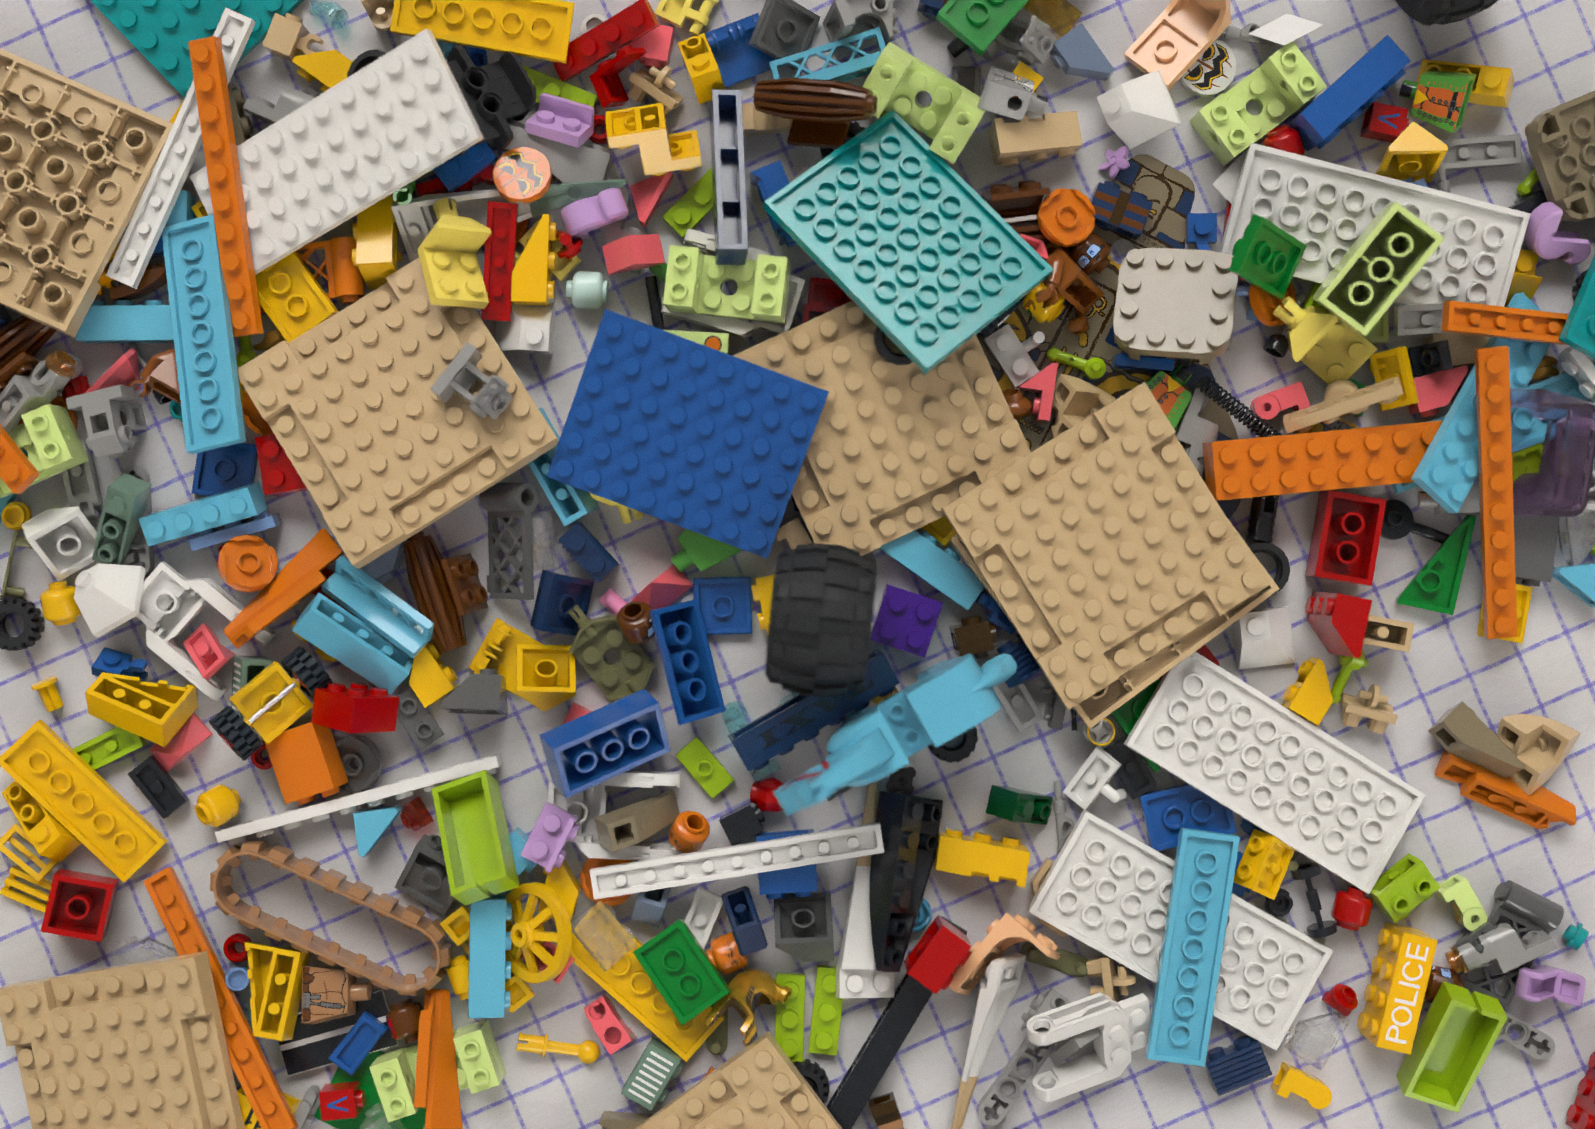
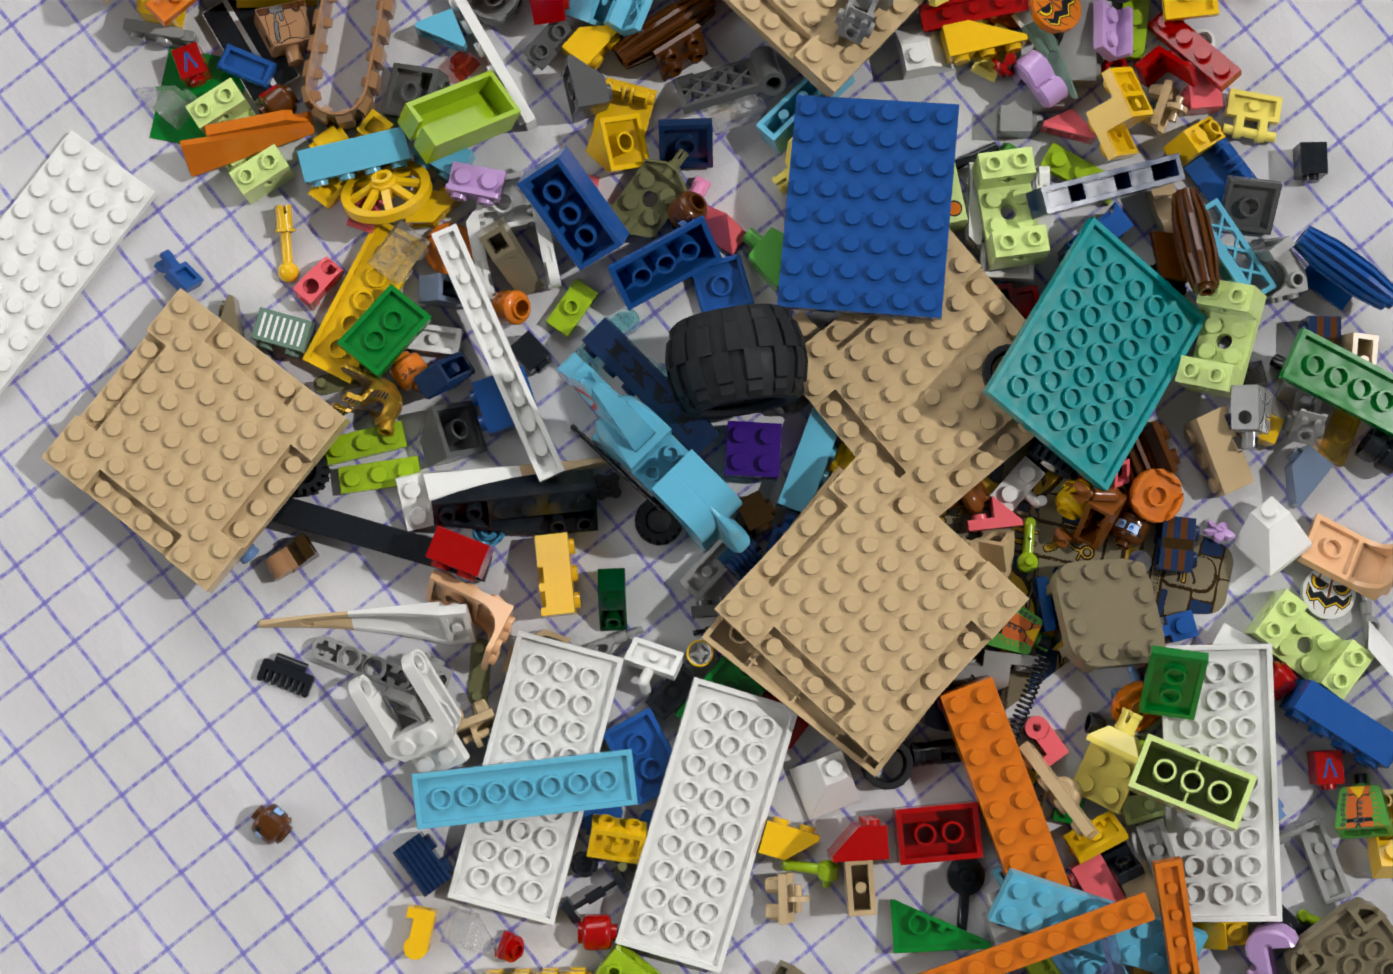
camera: 75 degrees right, 5 degrees down
dark blue brick [558,522,620,582] -> none
light aqua head [566,271,609,309] -> none
coral slope [602,234,665,275] -> none
red rock [750,777,784,812] -> none
yellow slope [1375,121,1448,183] -> none

